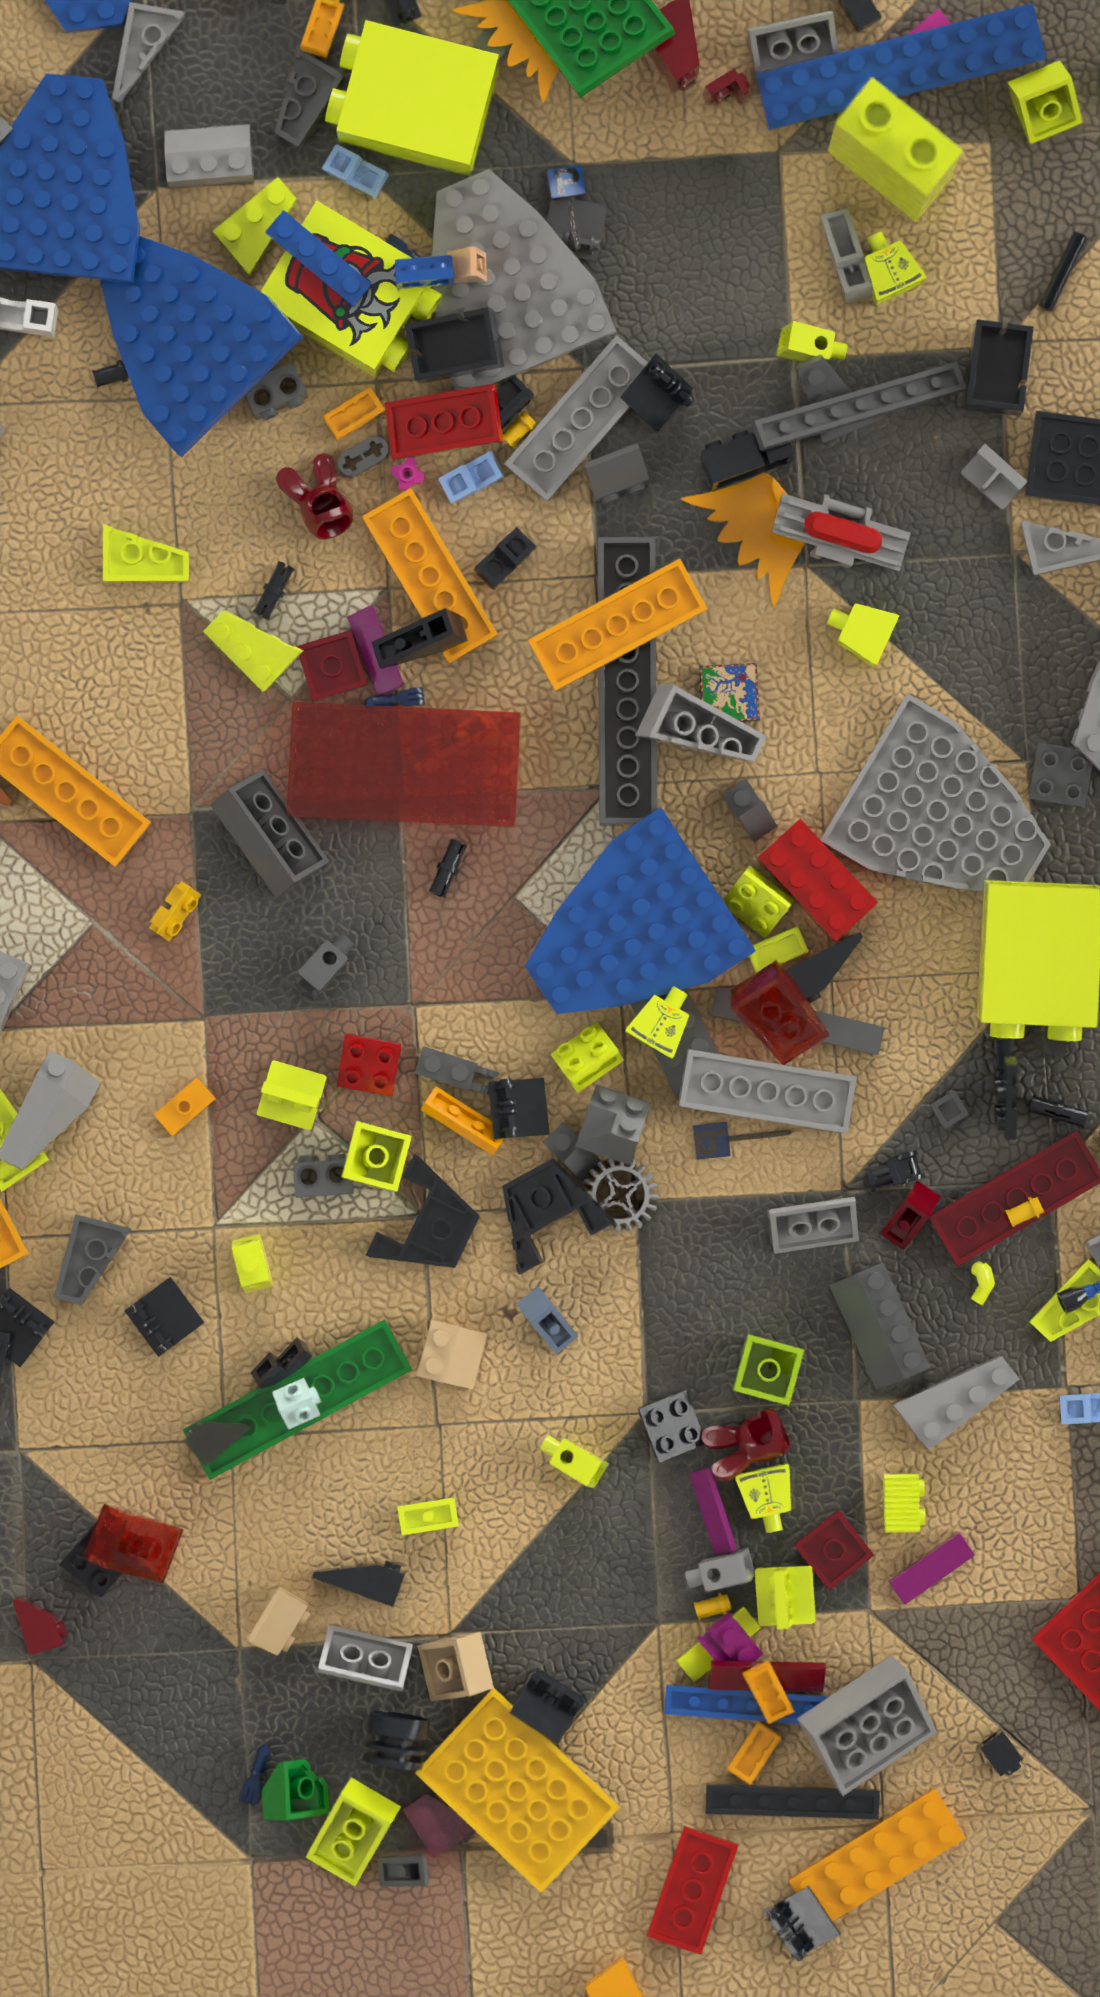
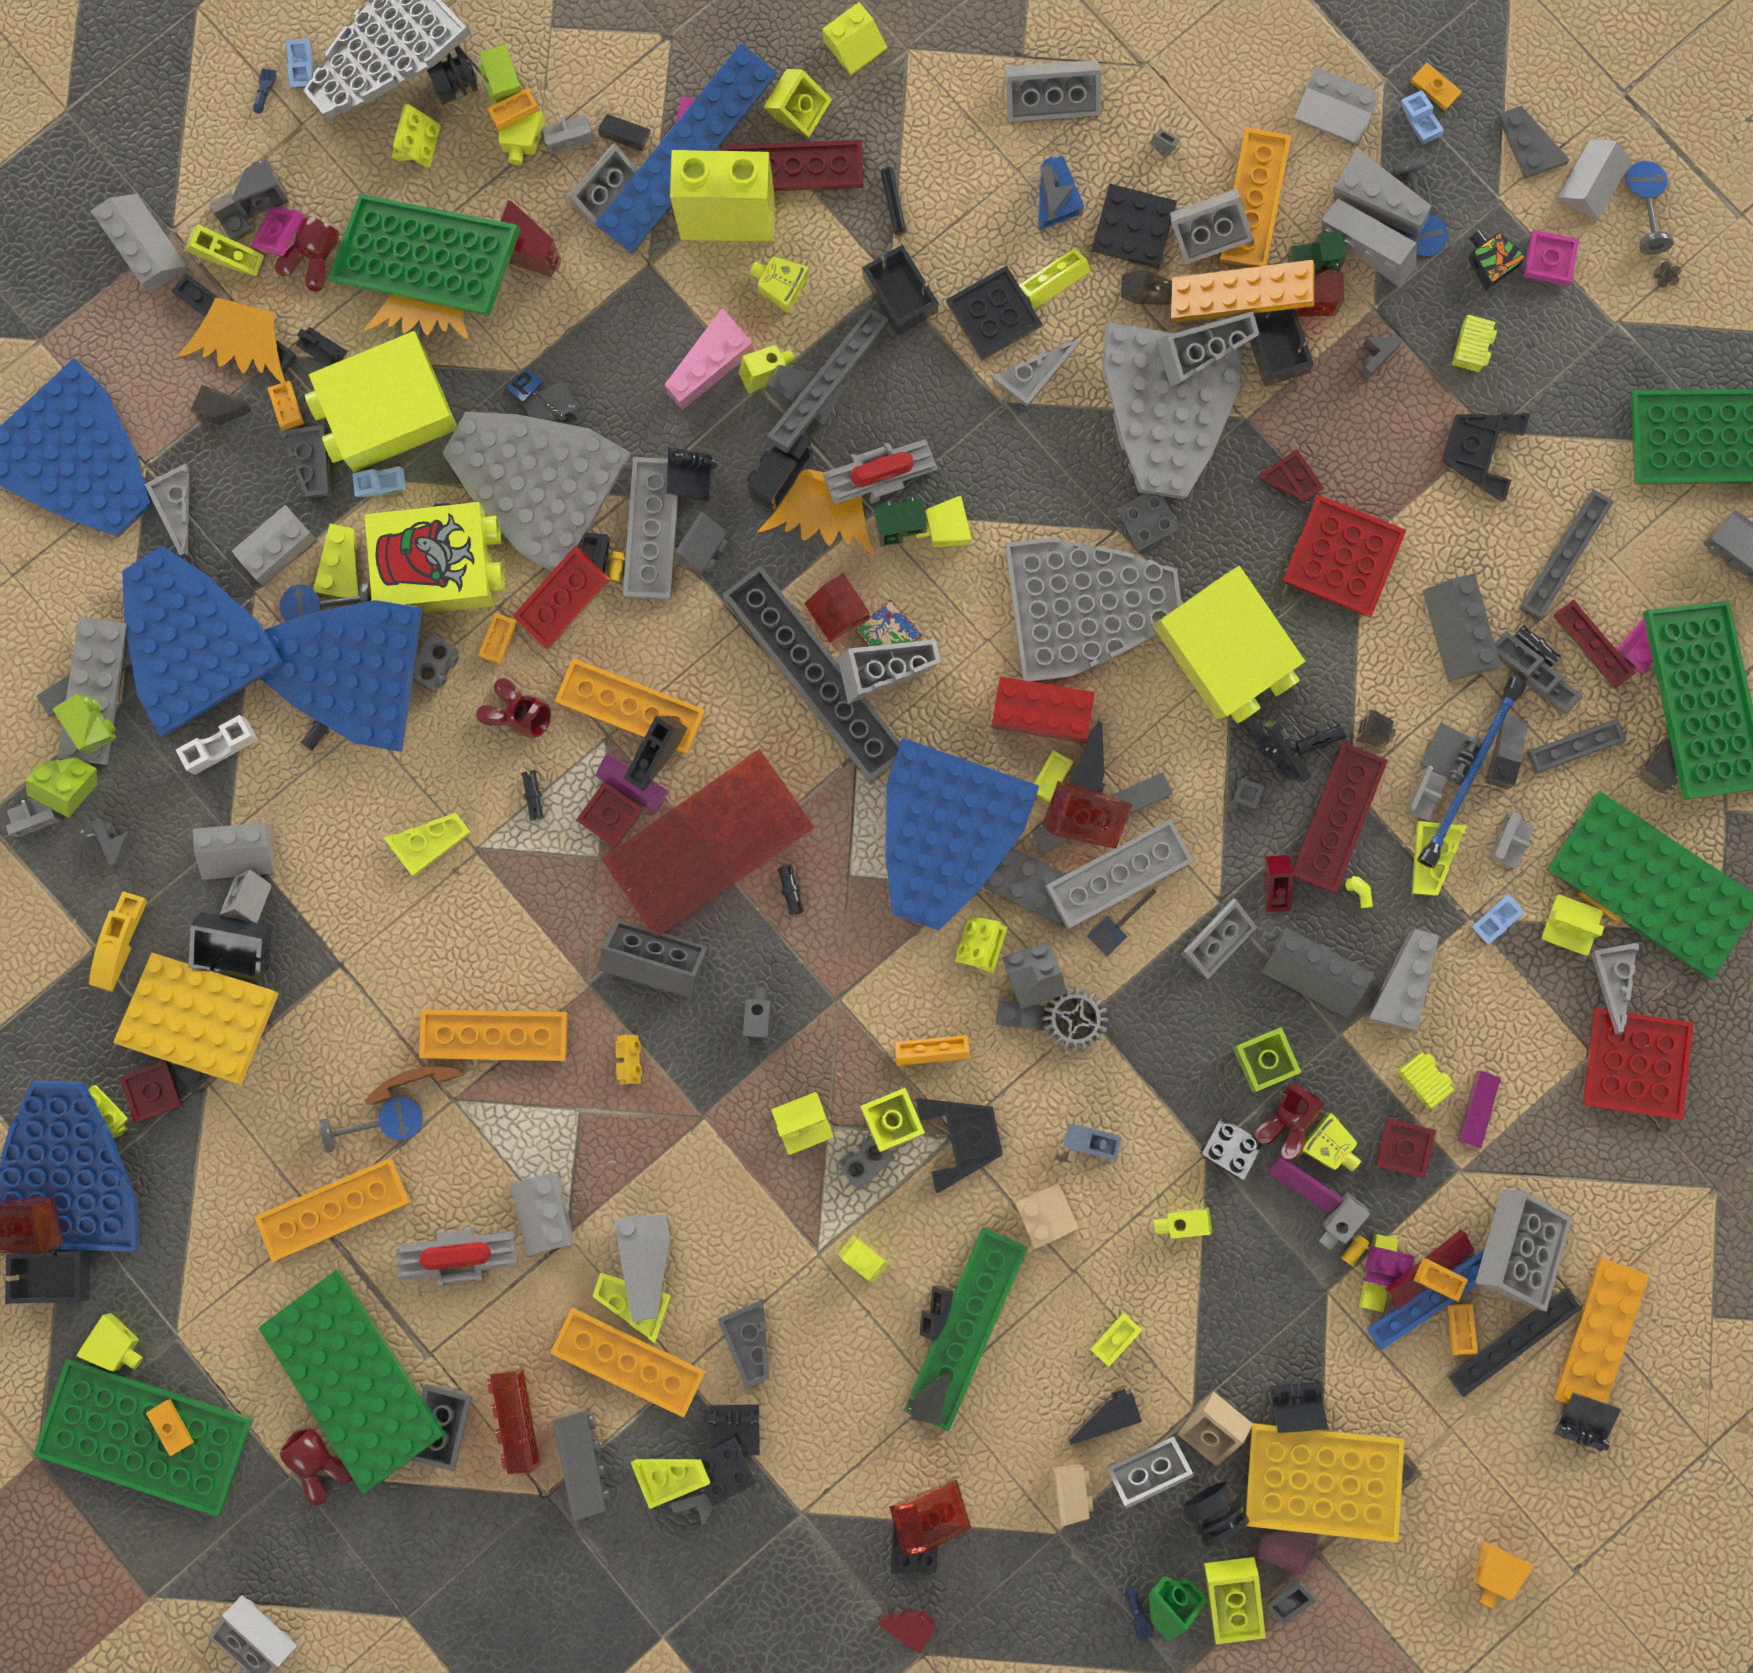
camera: 30 degrees left, 5 degrees down
black hinge [124,1277,205,1357] -> none
light orange plate [154,1077,216,1136] -> none
neon yellow wing [203,610,303,692] -> none
blue plate [265,210,372,307] -> none
light aqua brick [272,1378,321,1429] -> none
red hinge [337,1034,402,1096] -> none
dark grey beam [338,436,388,478] -> none
dark blue piece [364,687,425,710] -> none
dark pink plate [391,457,424,491] -> none
blue bracket [395,255,454,289] -> none
black piece [405,307,504,384] -> none
dark grey hinge [415,1046,499,1095] -> none
light blue slope [438,451,505,504] -> none
light nougat slope [447,246,487,283] -> none
black slope [473,527,536,590] -> none
black hinge [488,1078,550,1139] -> none
black wing [502,1159,616,1275] -> none
light orange plate [528,559,707,692] -> none
neon yellow torso [625,986,689,1059] -> none
red plate [646,1825,739,1955] -> none
dark red bracket [702,68,751,105] -> none
dark grey slope [722,779,777,842] -> none
neon yellow bracket [723,866,795,938] -> none
neon yellow bracket [755,1566,816,1630] -> none
light grey slope [820,208,873,304] -> none
black connector [864,1150,925,1192] -> none
light grey panel [961,444,1028,510] -> none
black brick [977,1728,1023,1776] -> none
yellow pin [1005,1197,1044,1227] -> none
none -> piece [280,581,372,621]
none -> bright pink wedge [665,308,754,410]
none -> dark red plate [723,140,864,191]
none -> clear red slope [804,572,870,643]
none -> dark green brick [874,497,927,547]

